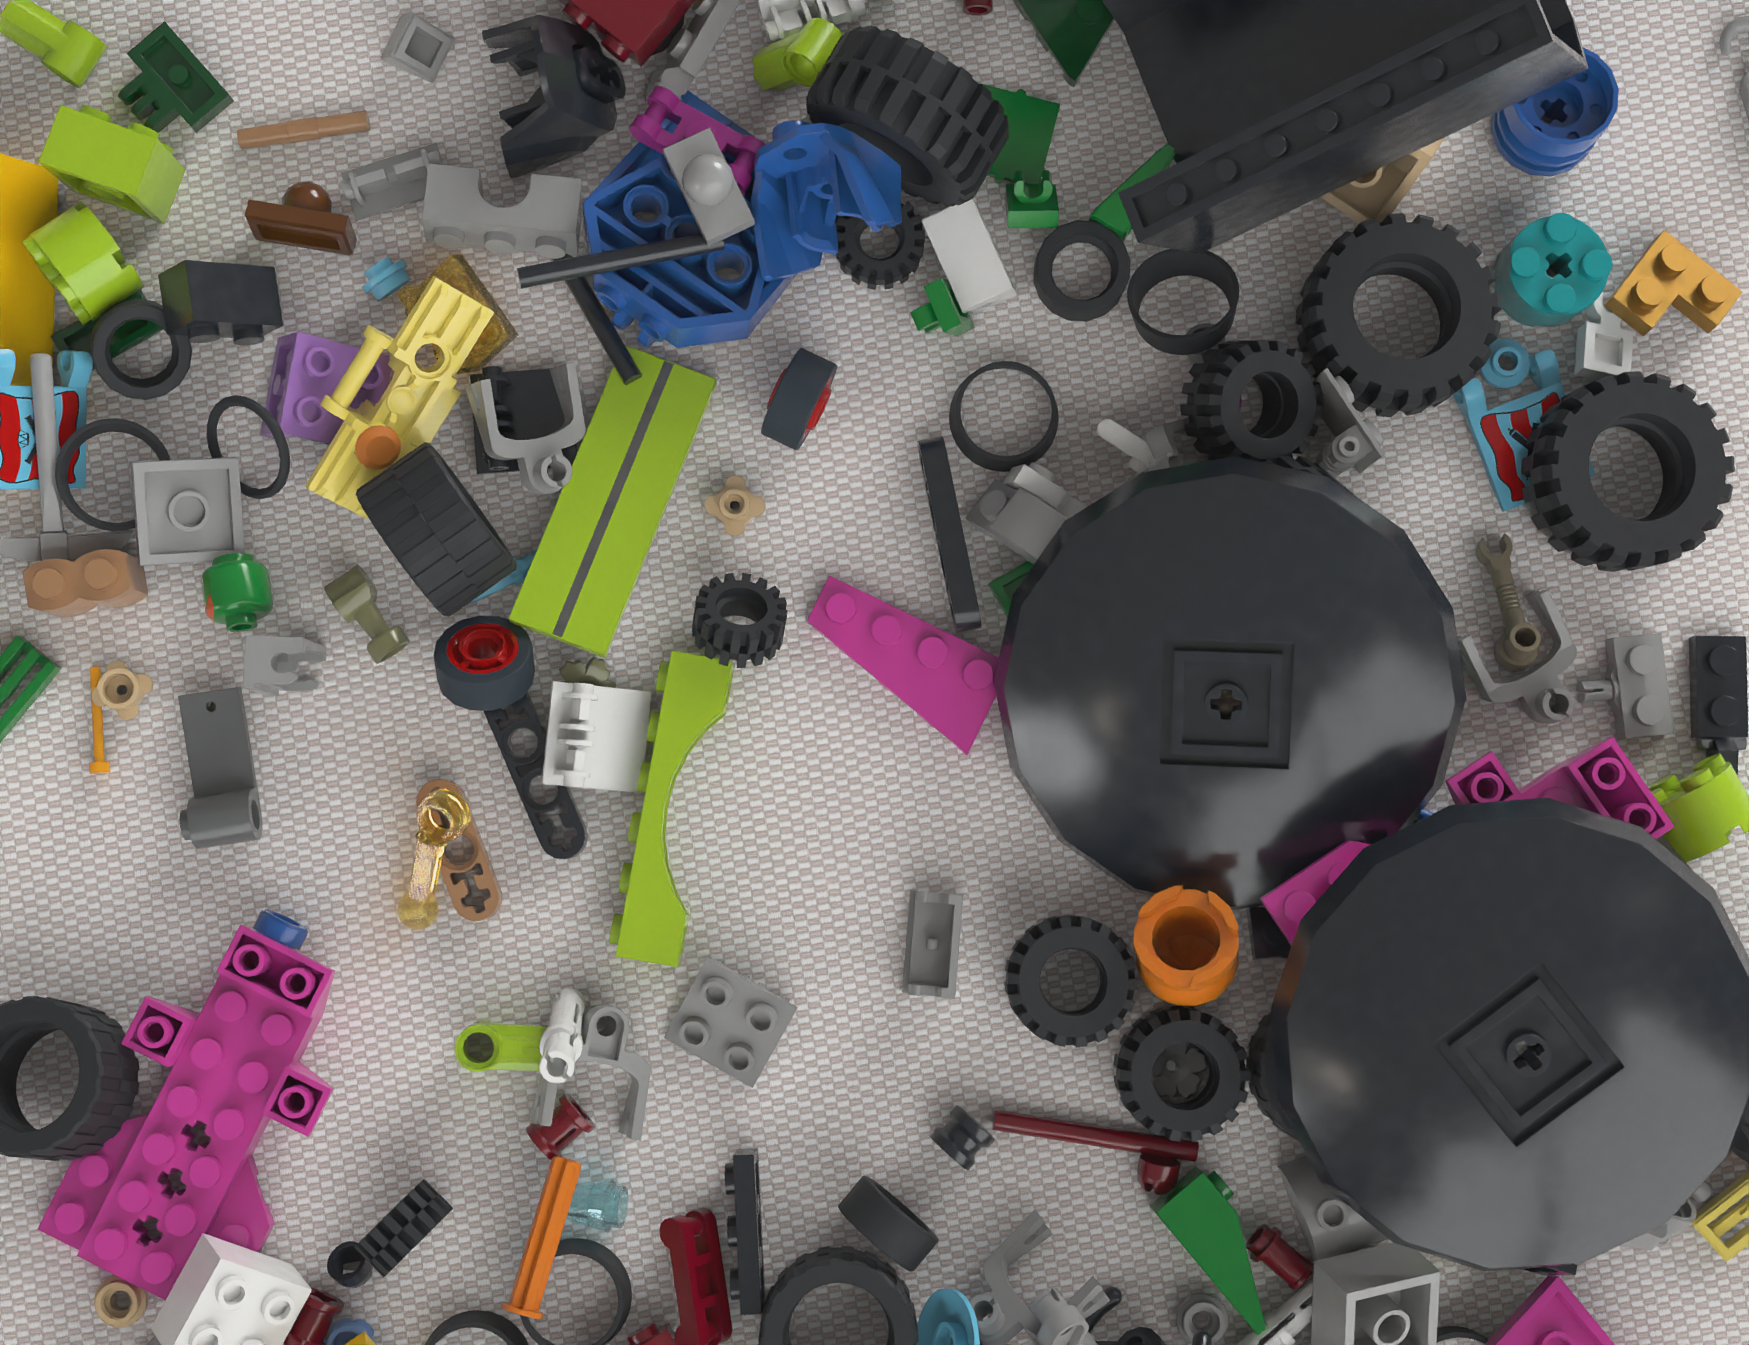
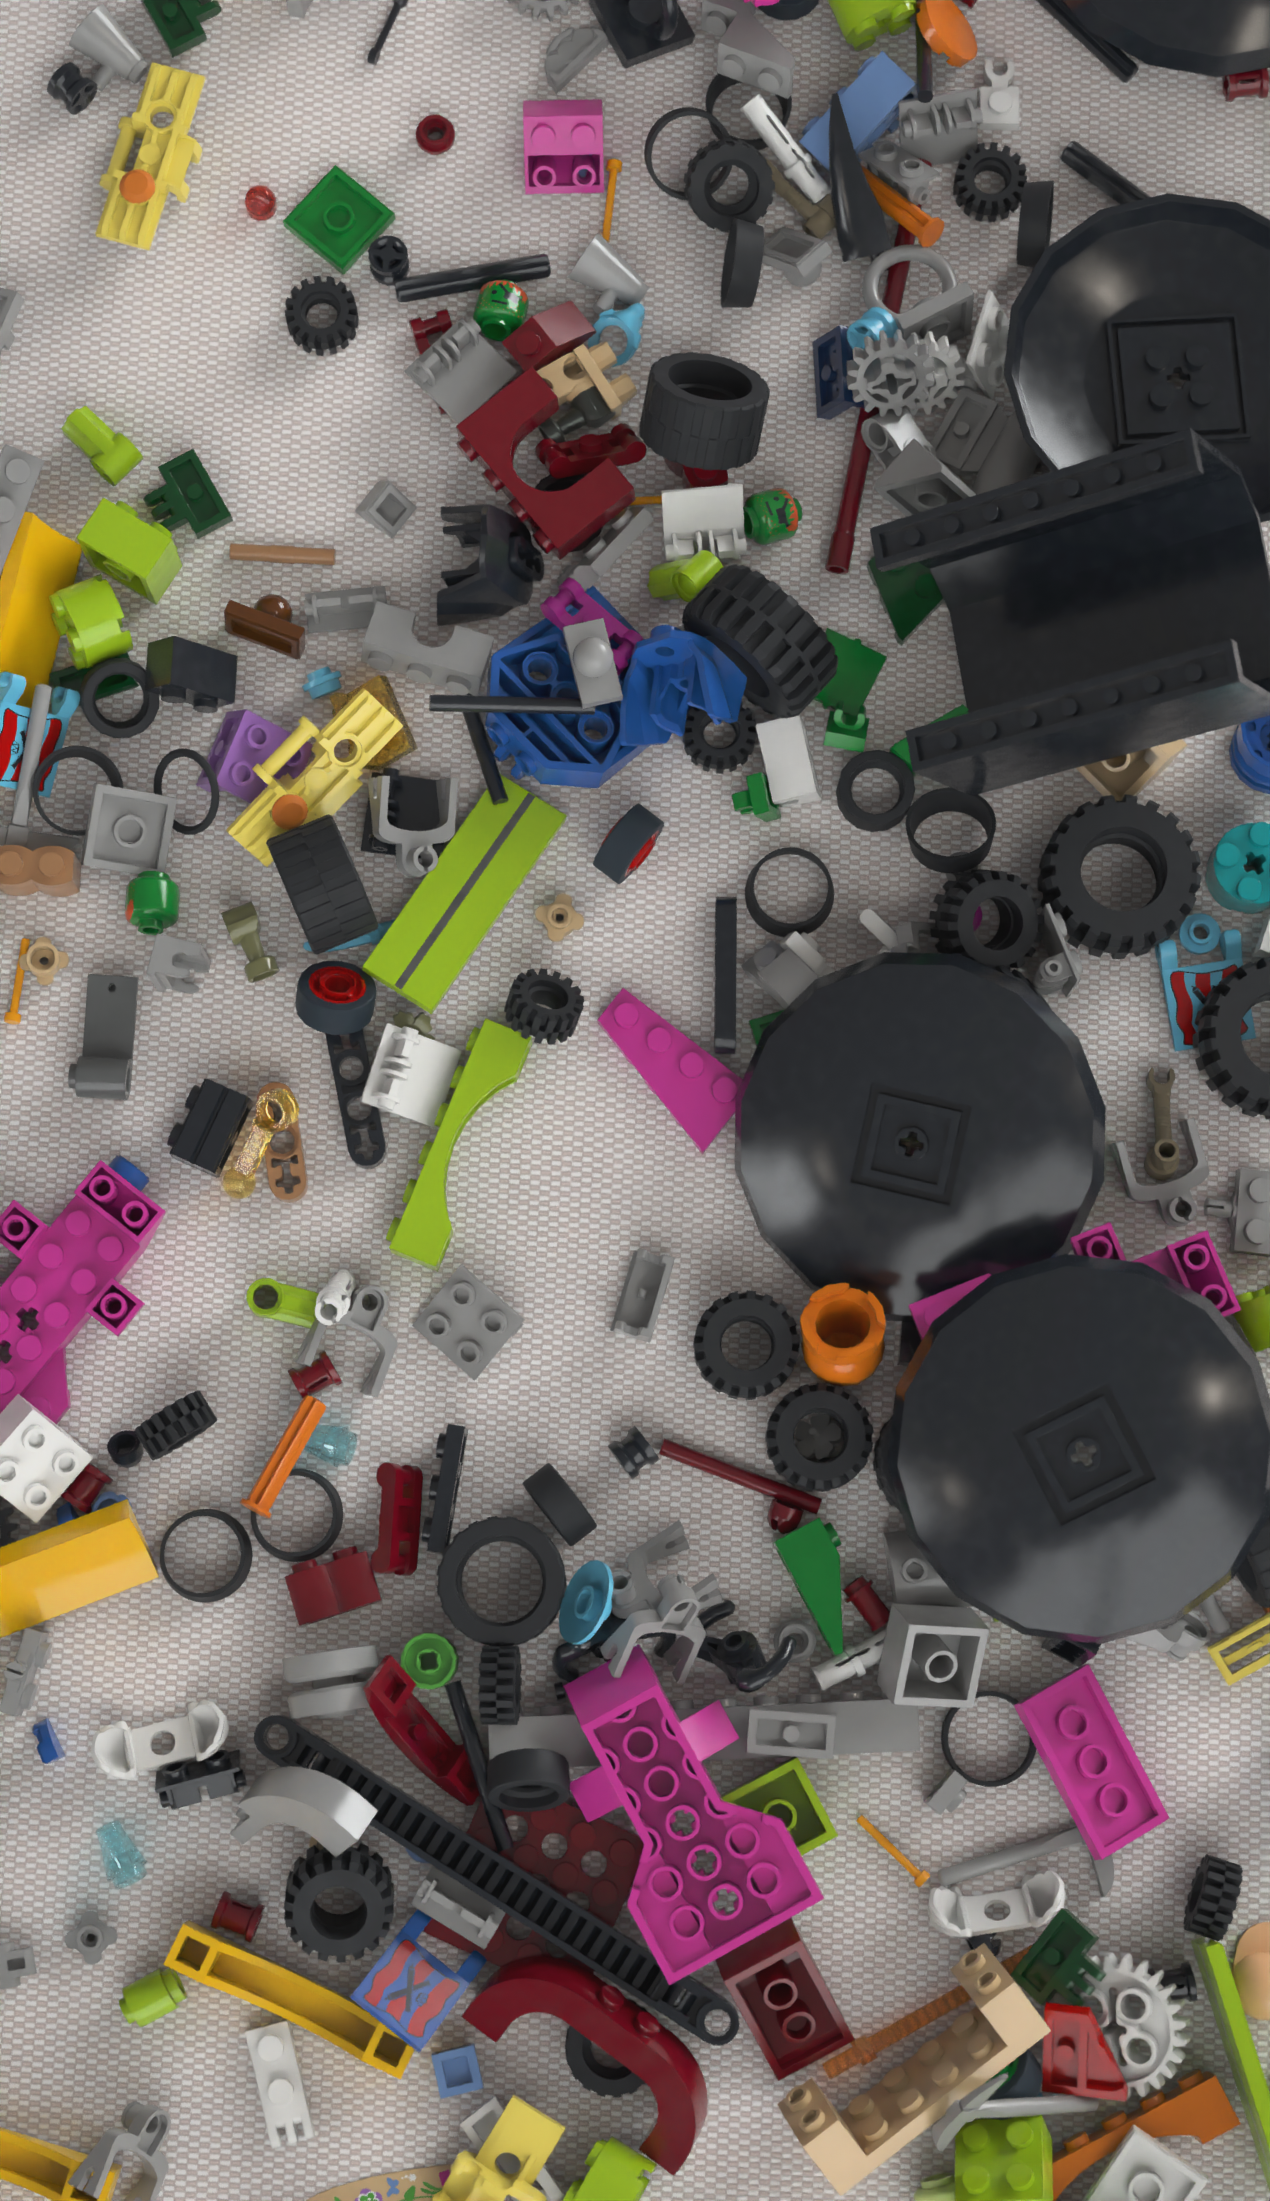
camera: 15 degrees right, 5 degrees down
none -> black brick [167,1078,254,1178]

